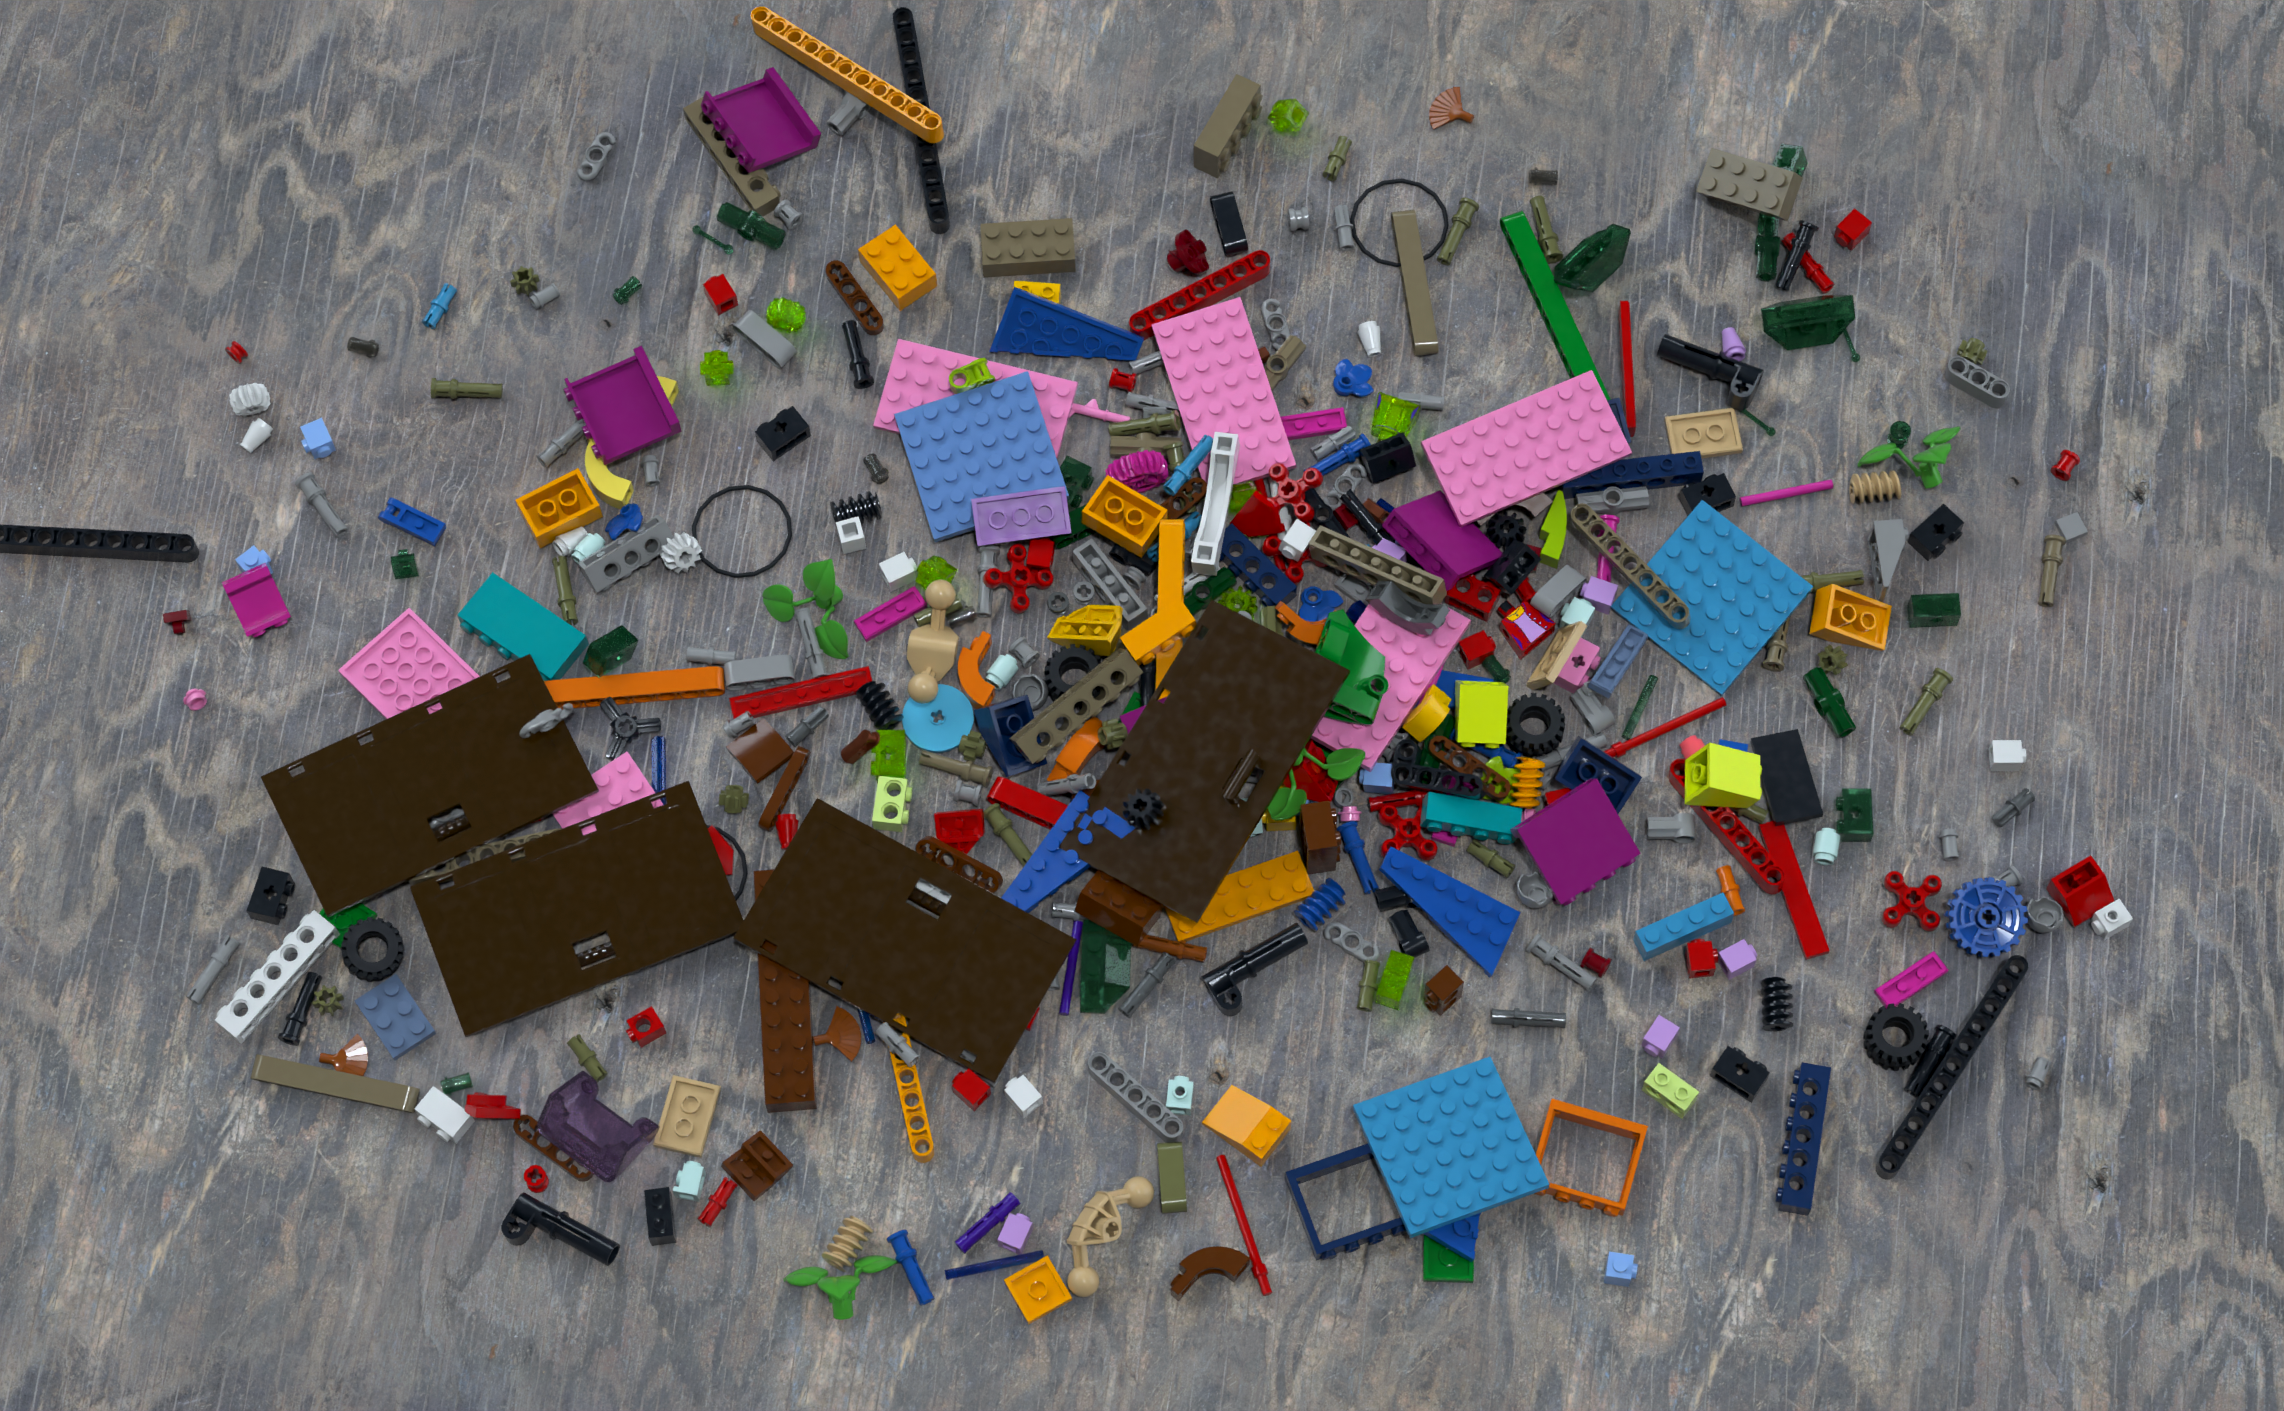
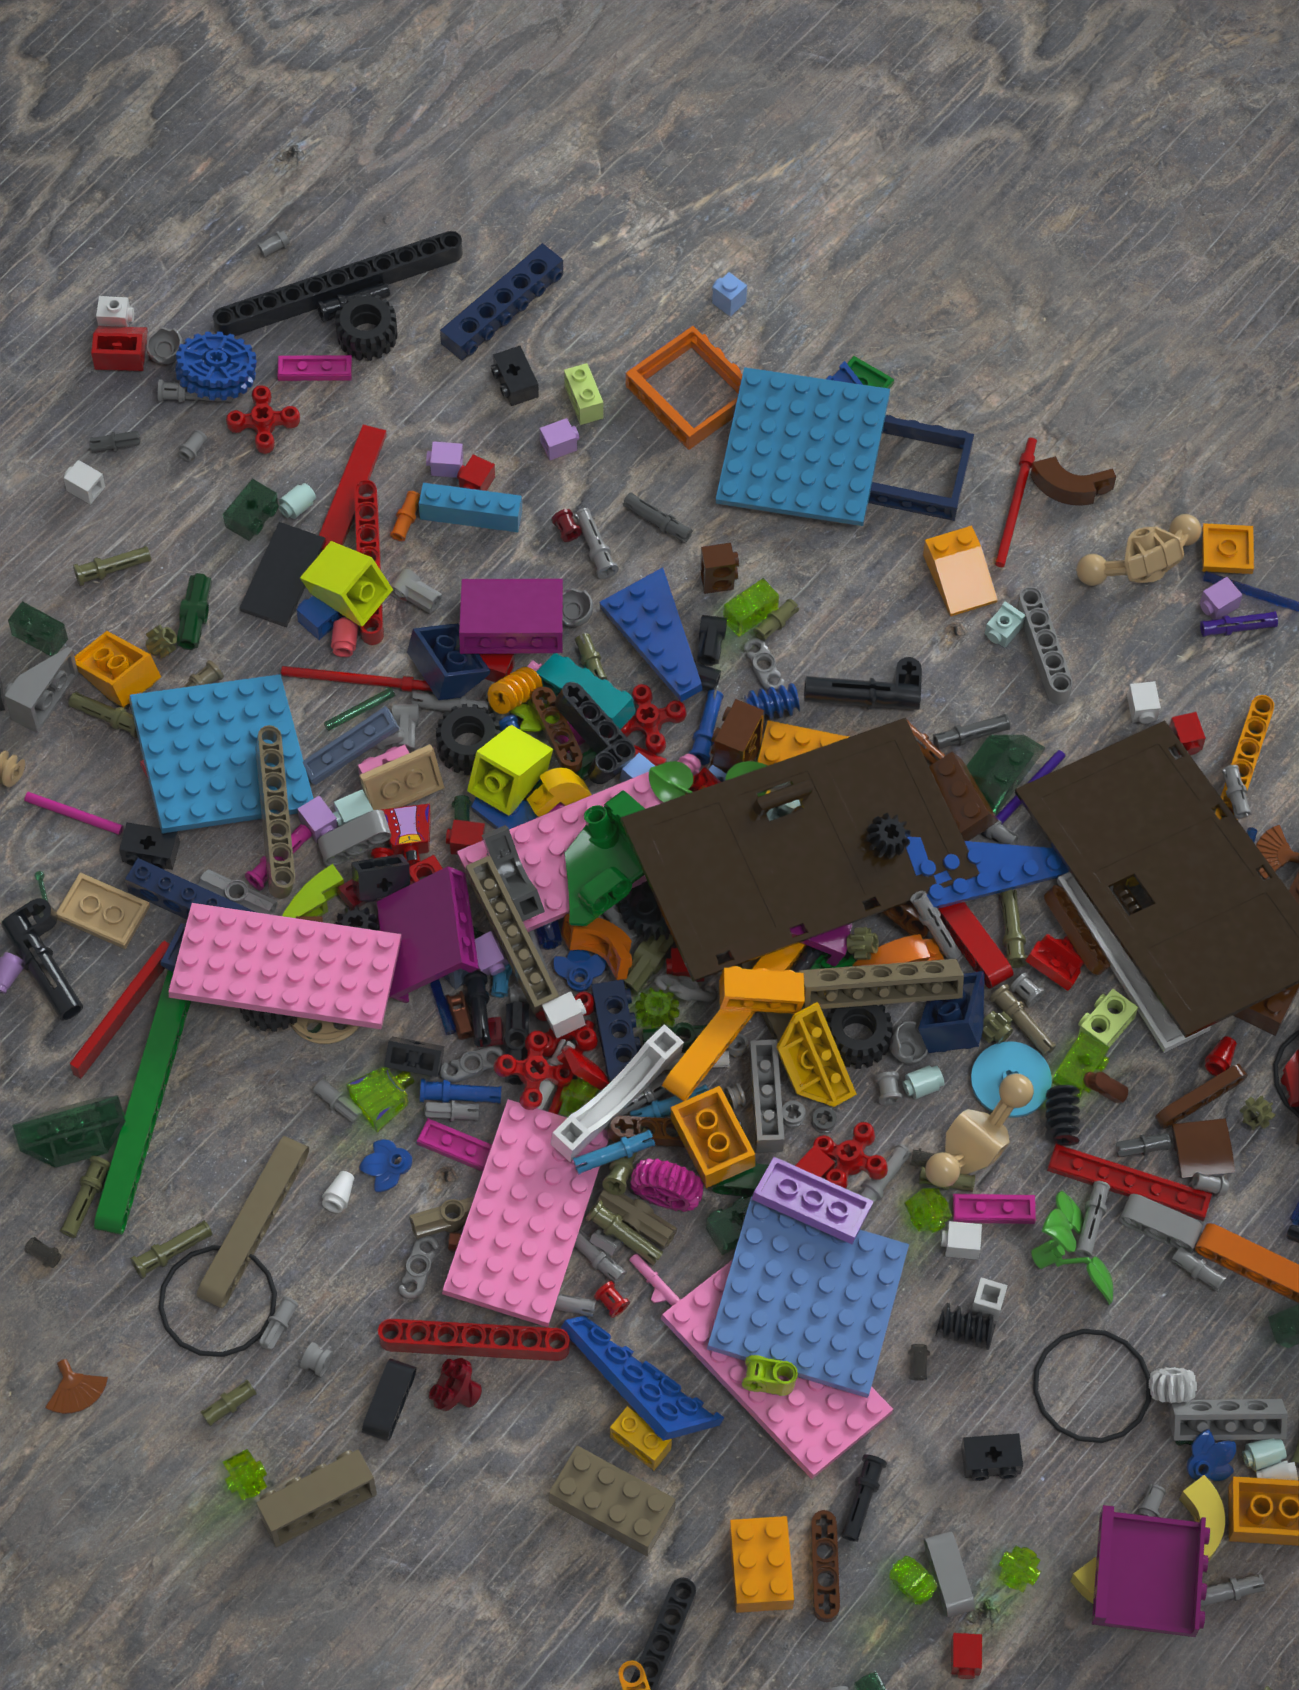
camera: 150 degrees left, 5 degrees down
orange arch [958,631,996,709] -> none
olive beam [1157,1142,1187,1214] -> none
black piece [1761,977,1793,1032] -> none

